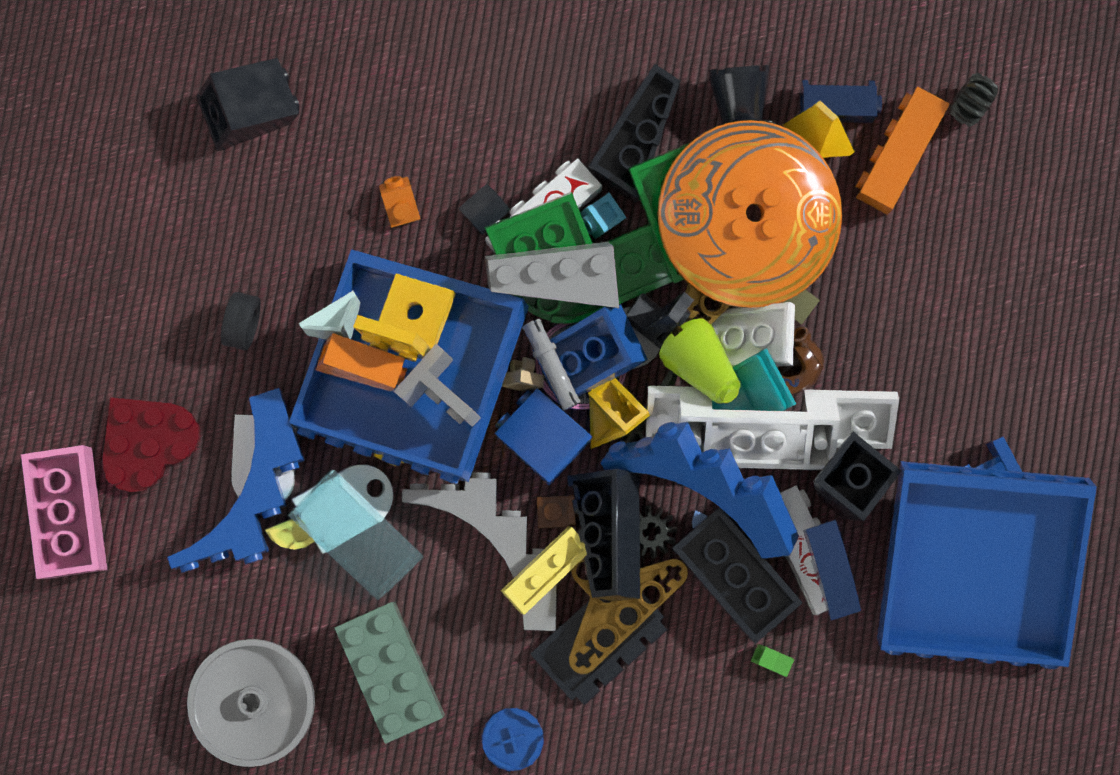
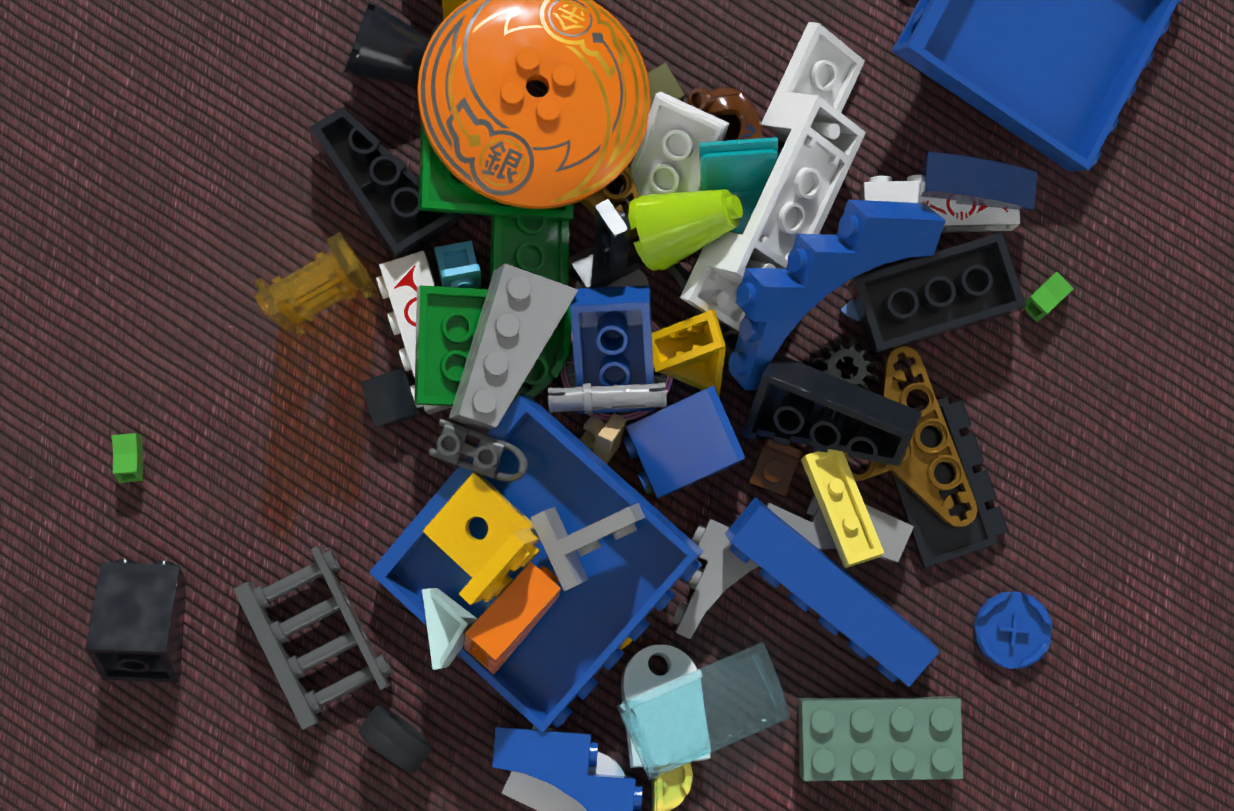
camera: 65 degrees left, 0 degrees up
orange bracket [379,176,421,228] -> none
black slope [813,431,902,521] -> none
none -> bright green piece [112,433,143,483]
none -> dark grey fence [233,546,393,730]
none -> clear yellow fence [254,232,379,336]
none -> dark grey piece [429,419,528,482]
none -> blue brick [725,497,940,687]

